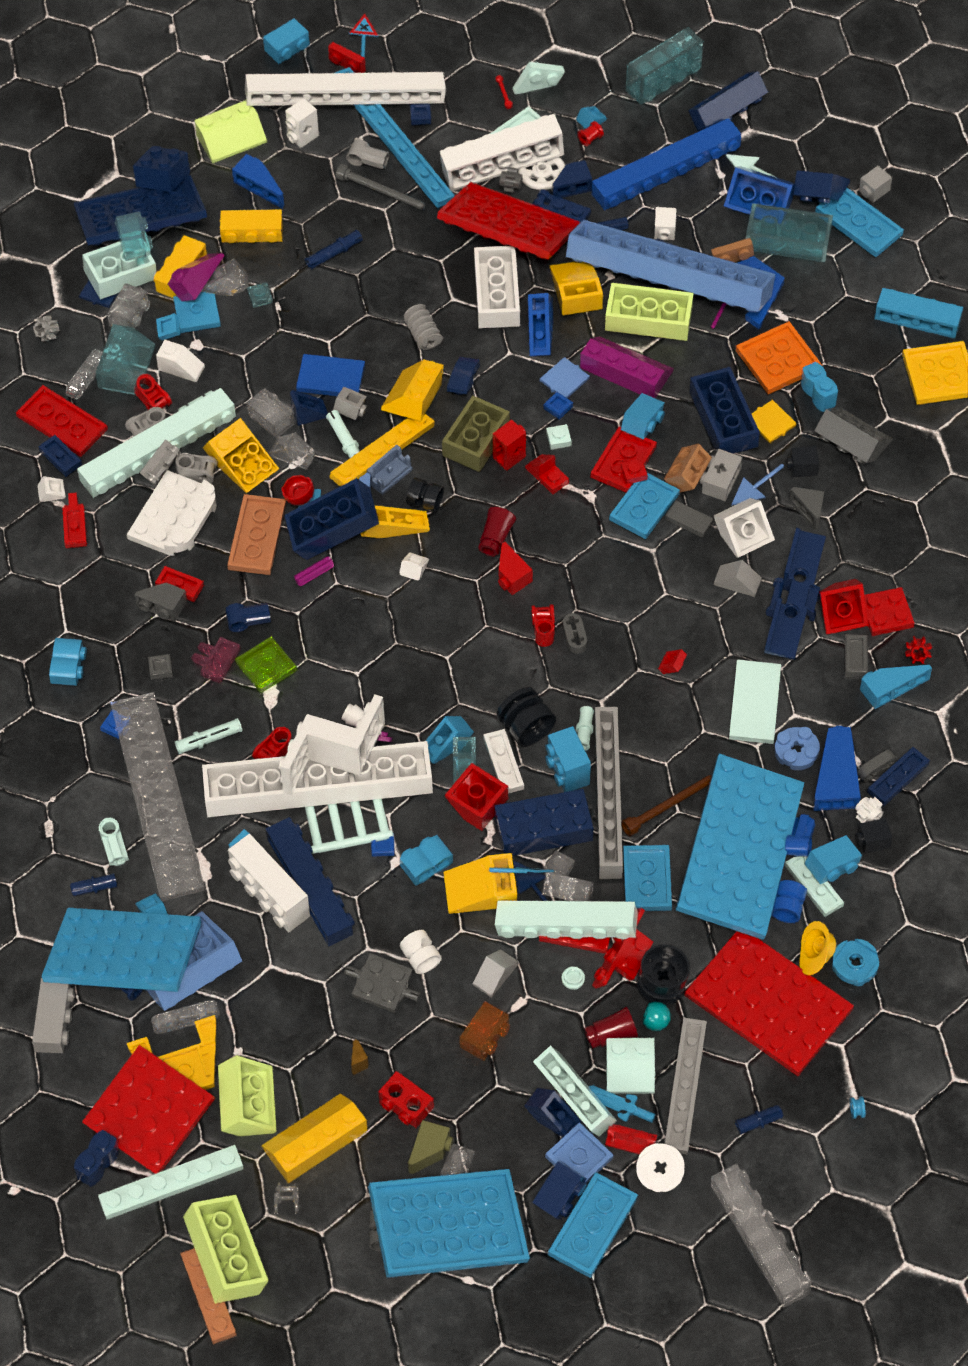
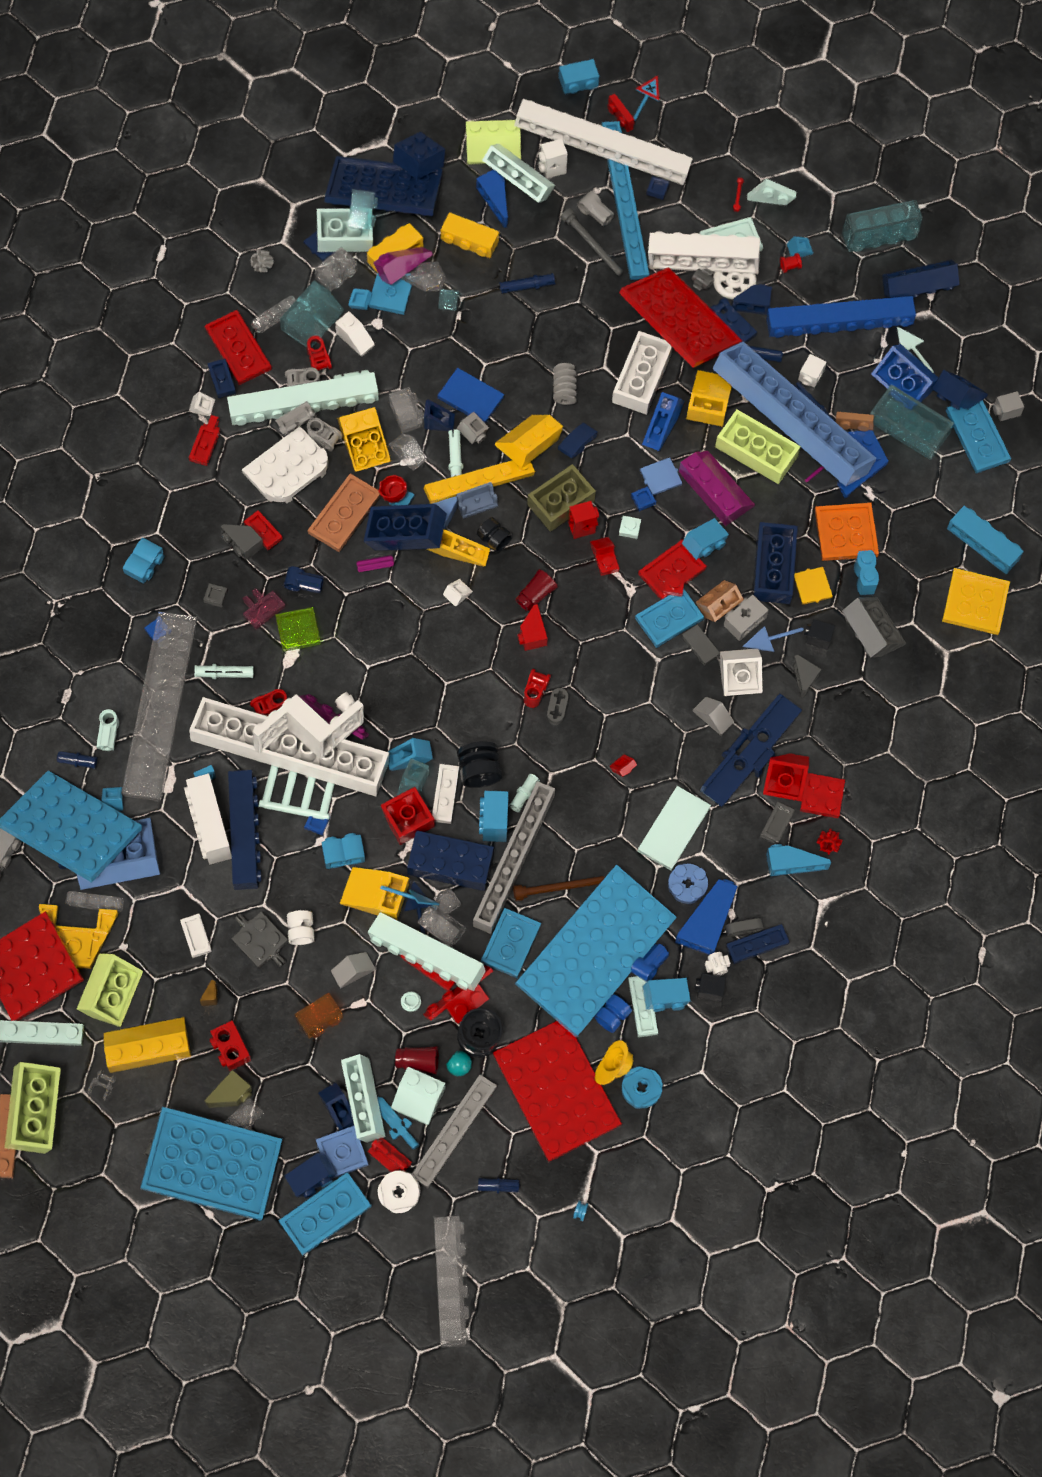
camera: 20 degrees right, 10 degrees up
none -> white tile [180,914,212,958]
none -> light aqua brick [482,143,555,202]

